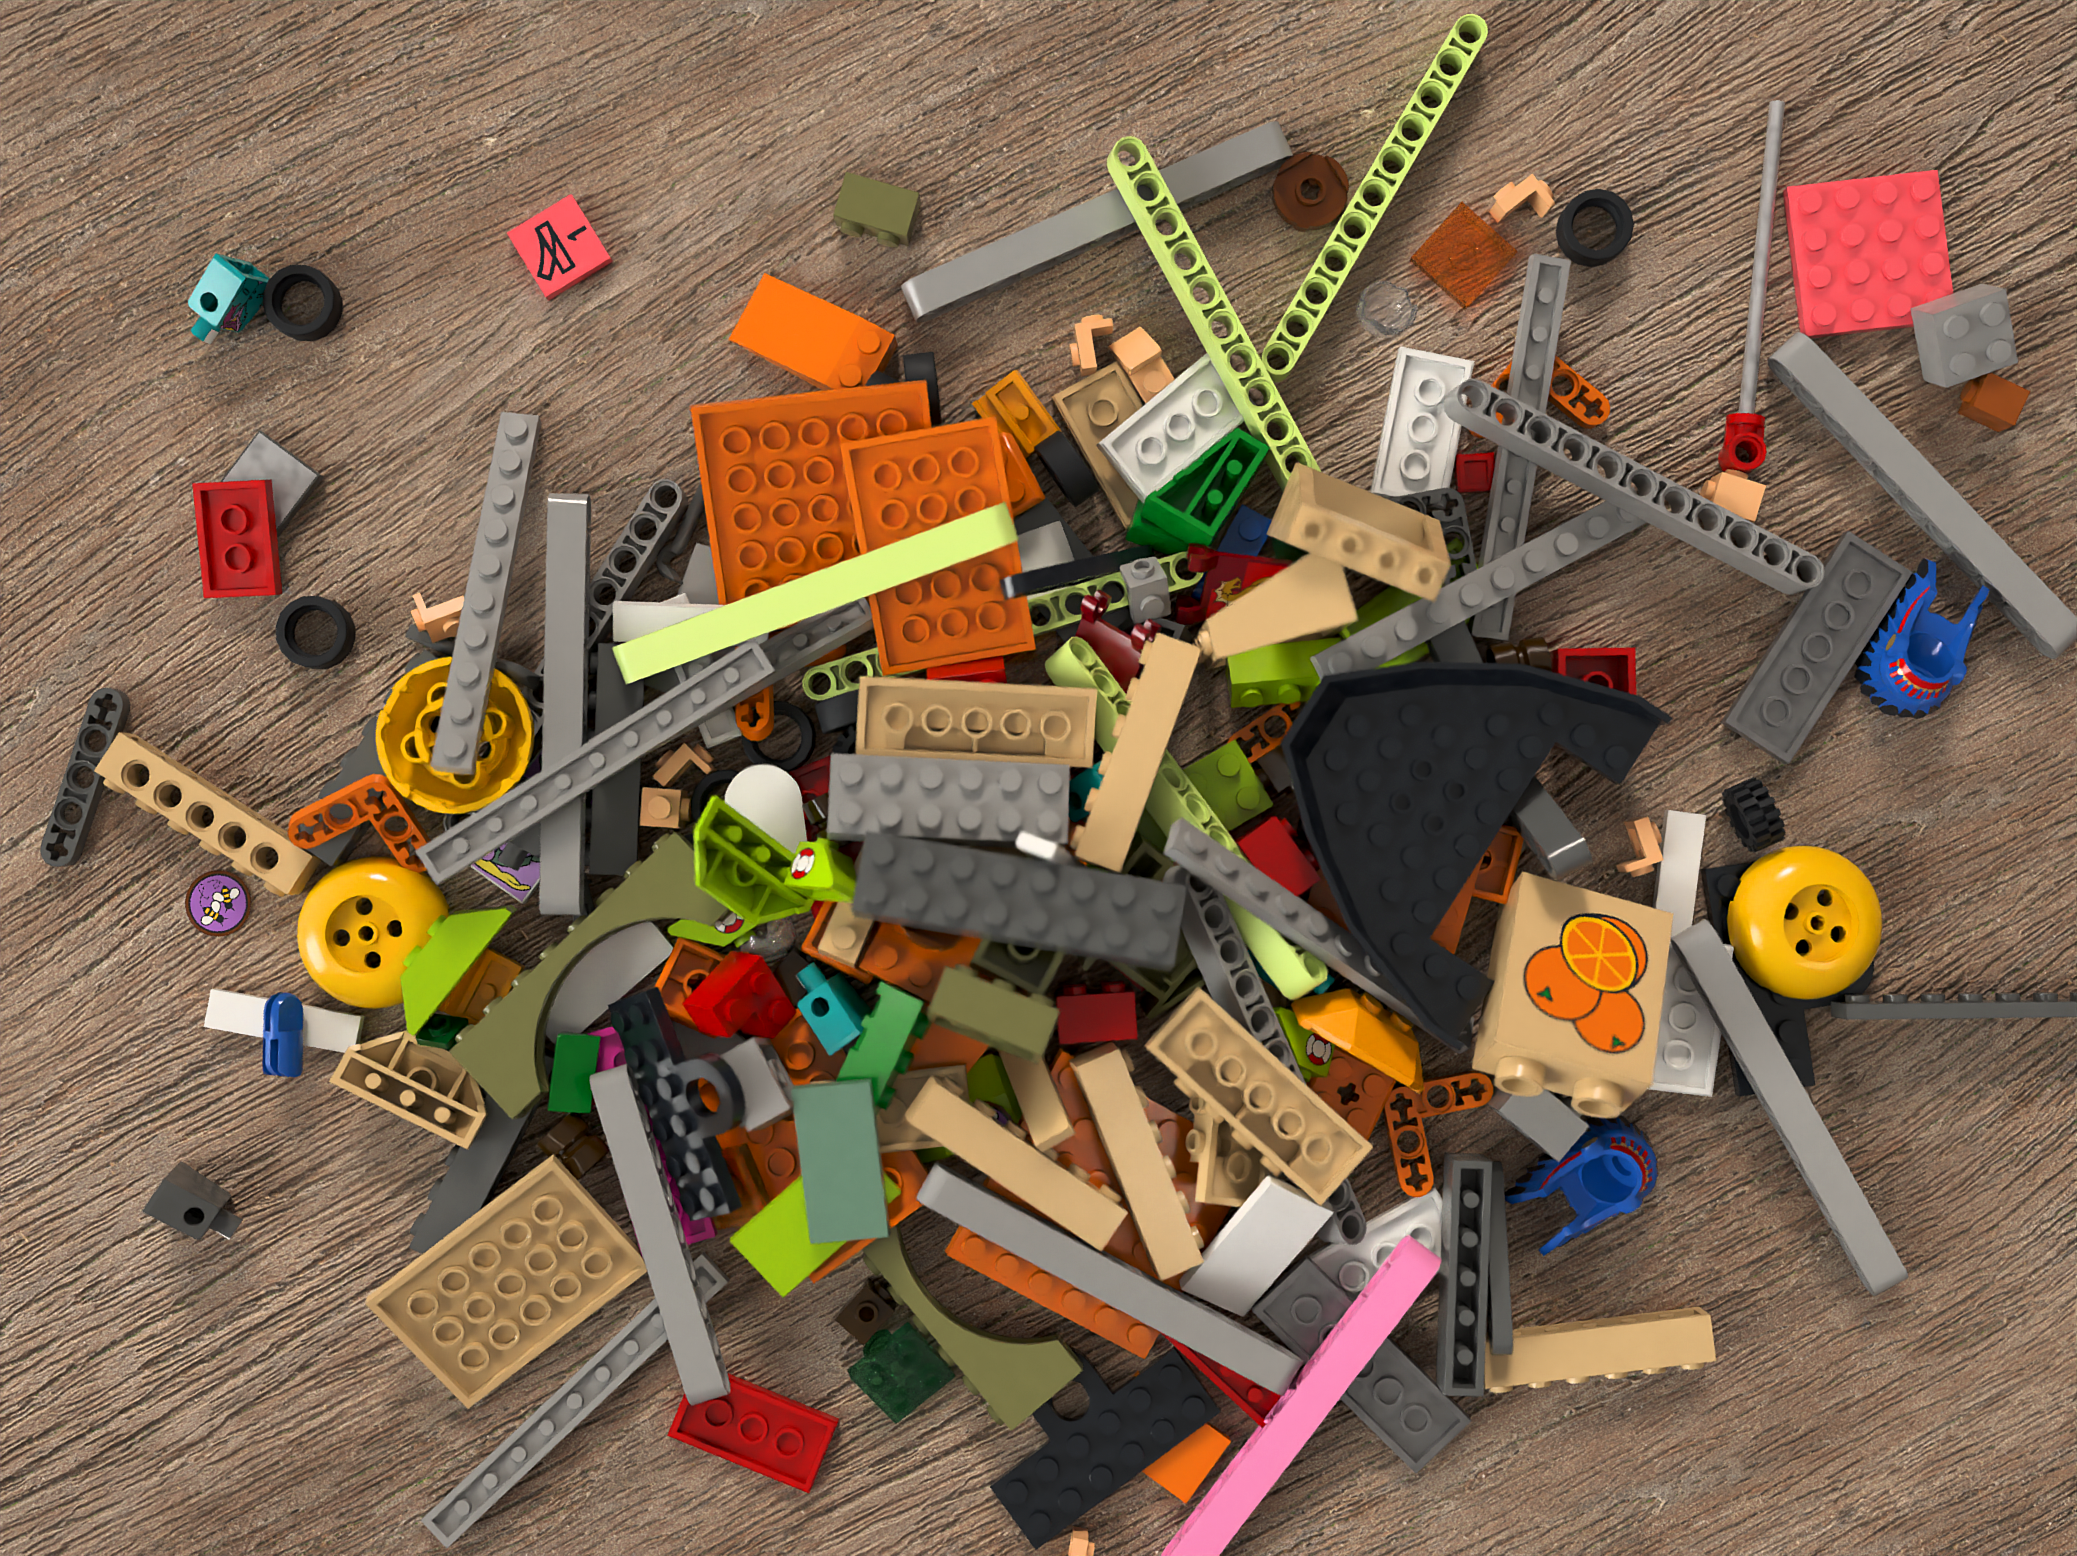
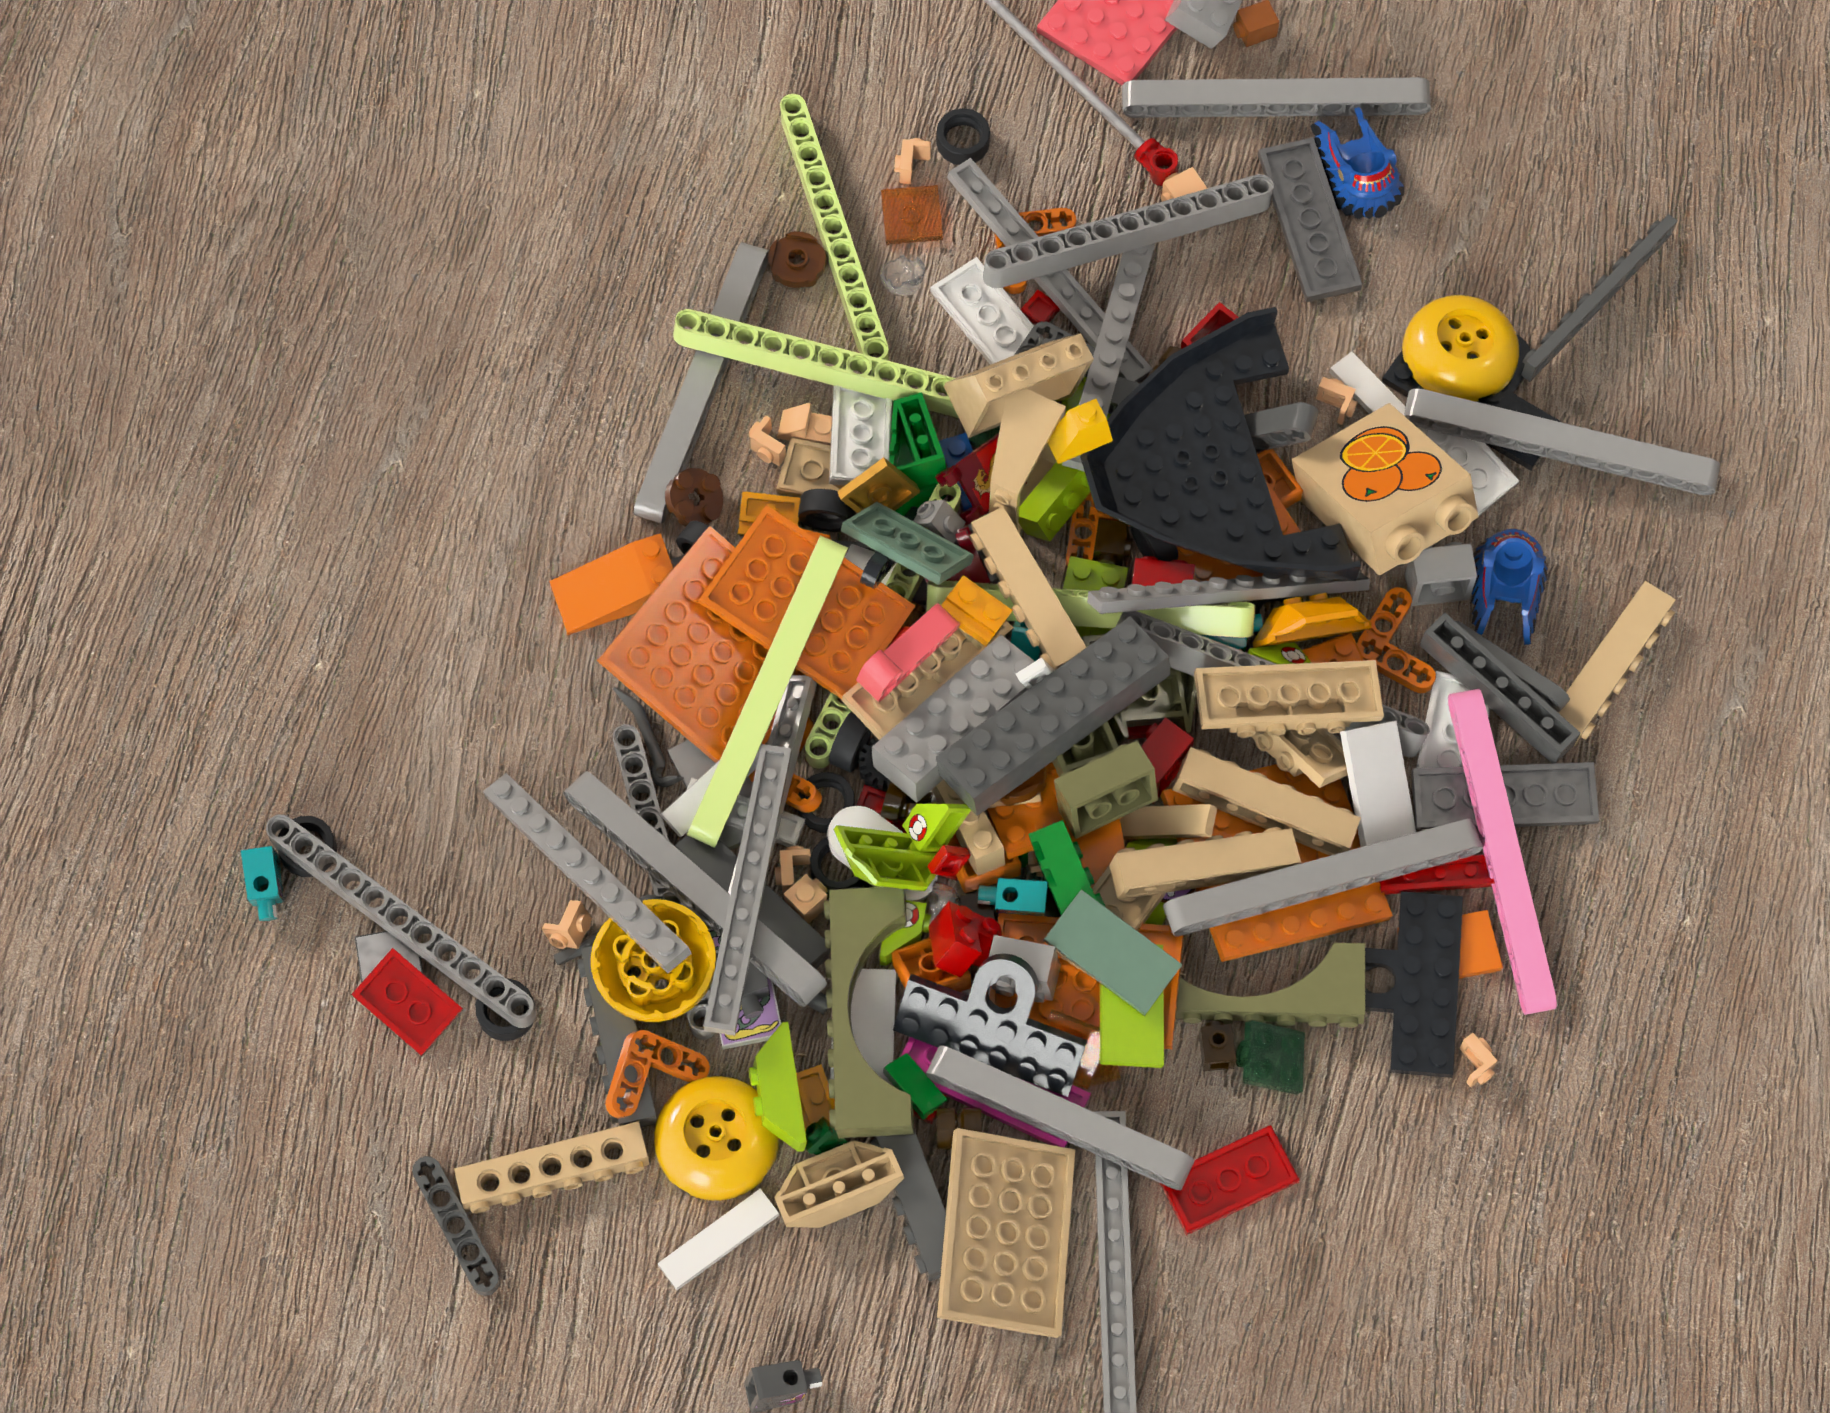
camera: 50 degrees left, 20 degrees down
sticker [185,870,251,937] -> none
blue arm [262,992,303,1077] -> none
coral tile [507,194,613,300] -> none
olive brick [833,172,921,248] -> none
black tyre [1722,777,1786,853] -> none
none -> light grey beam [266,814,536,1028]
none -> reddish brown plate [665,468,723,527]
none -> pearl gold plate [837,457,920,513]
none -> sand green tile [841,502,974,585]
none -> coral beam [856,603,960,702]
none -> red tile [927,845,971,877]
none -> light orange plate [941,575,1013,647]
none -> yellow slope [1047,399,1113,464]

